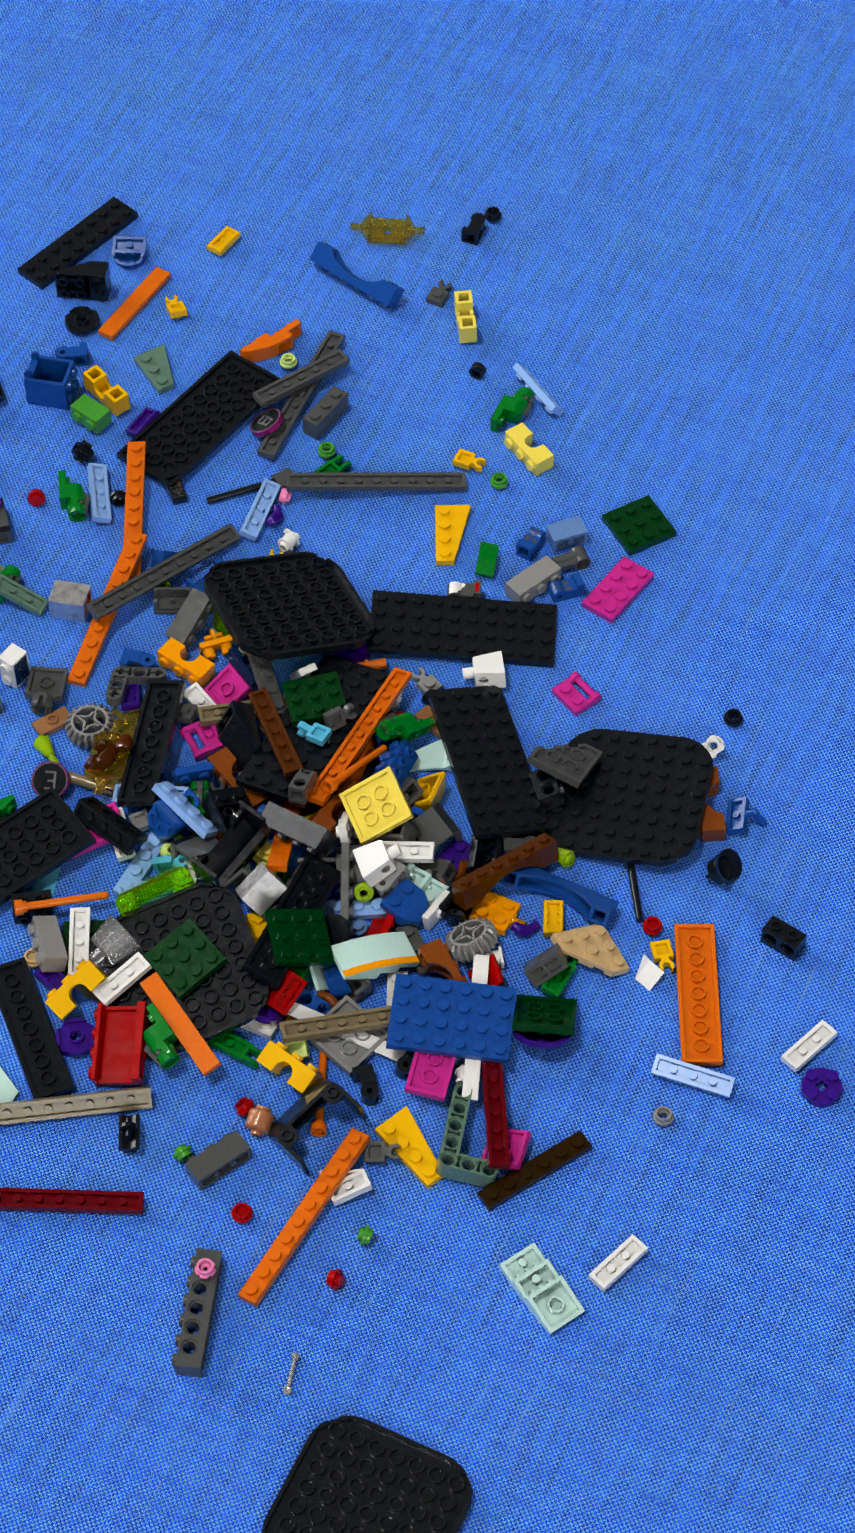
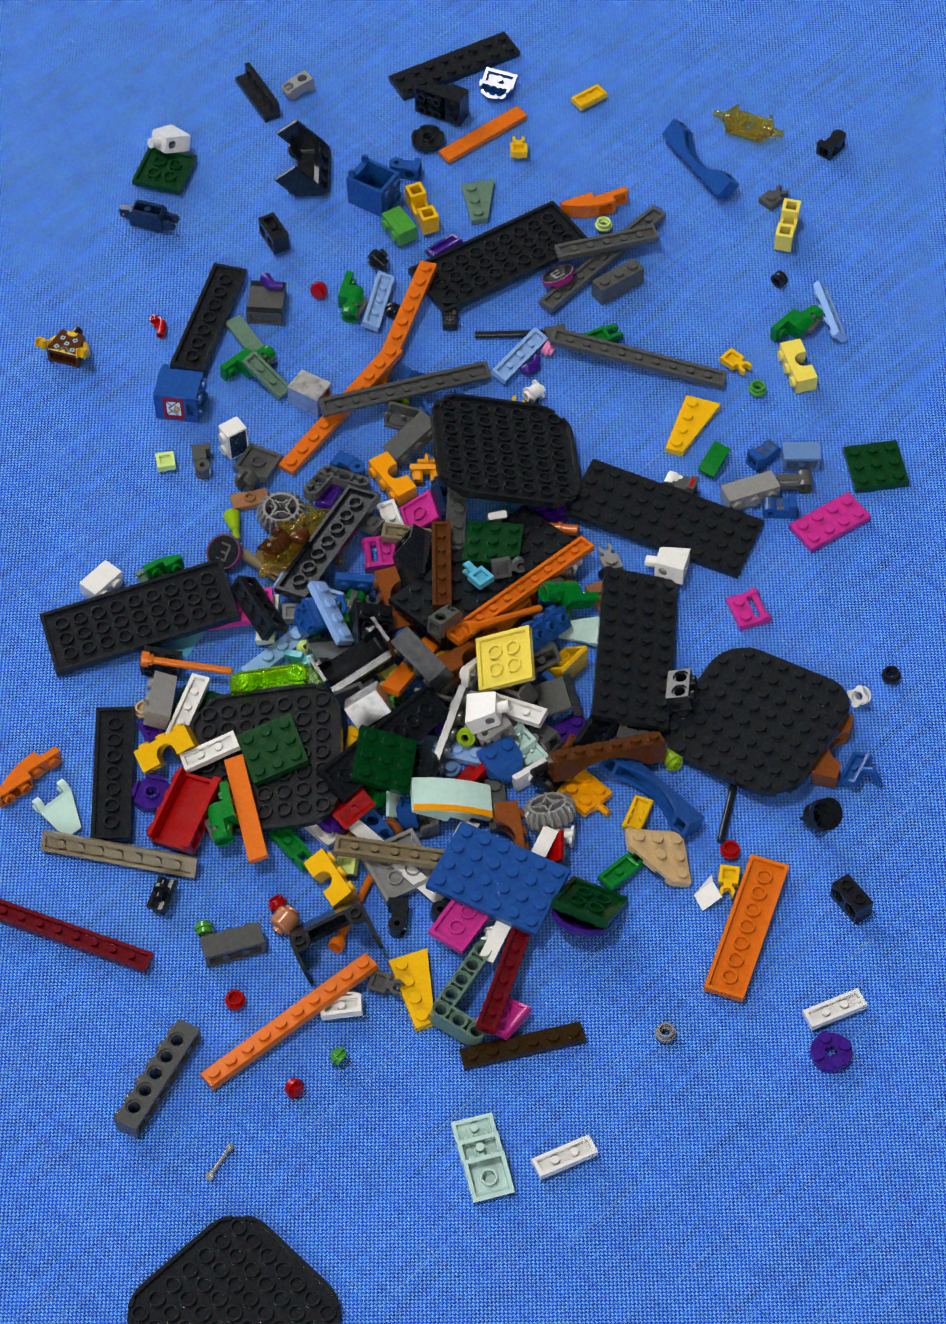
camera: 20 degrees right, 0 degrees up
clear torso [88,915,140,964] -> none
bright pink plate [195,1258,216,1279] -> none
bright green plate [318,442,336,458] -> none
black plate [485,207,501,222] -> none
dark purple arm [511,920,541,938] -> none
dark grey hinge [524,943,568,988] -> none
dark grey plate [527,743,603,789] -> none
light blue plate [651,1054,736,1099] -> none

